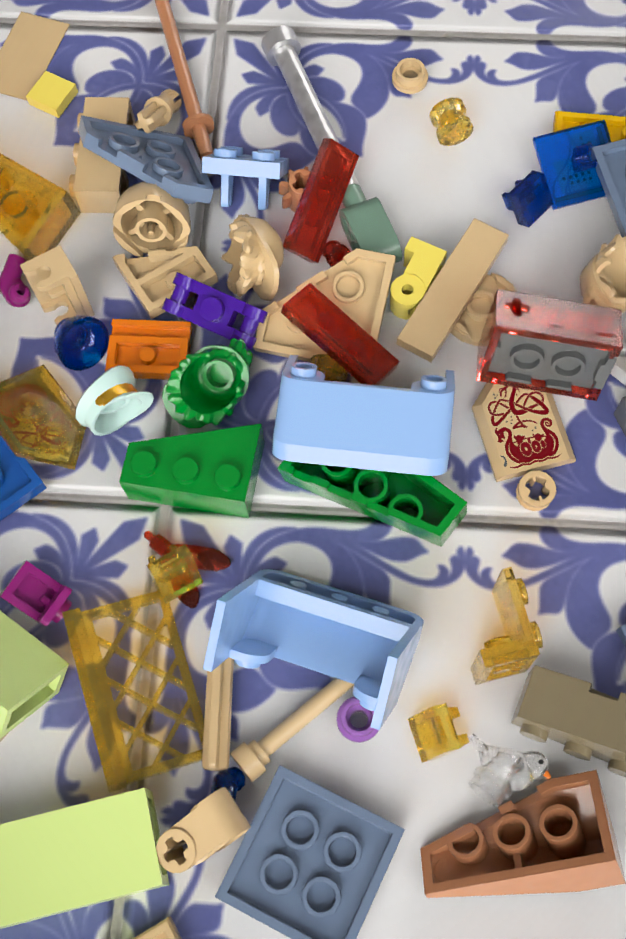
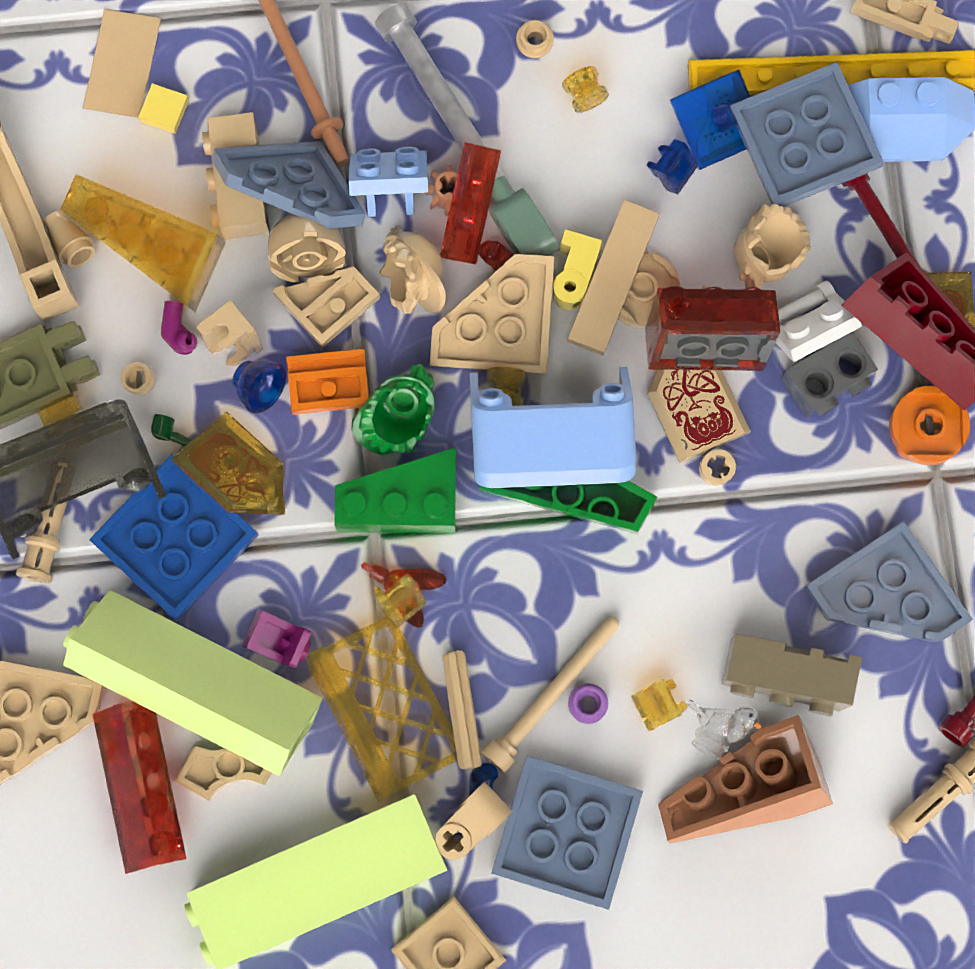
camera: 15 degrees left, 10 degrees up
light aqua piece [75,365,154,436] -> none
tan axle [135,89,182,134] -> none
dark purple plate [161,272,268,349] -> none
light blue windscreen [203,569,424,730] -> none
clear red tile [281,283,400,385] -> none
clear yellow bracket [471,567,543,685] -> none

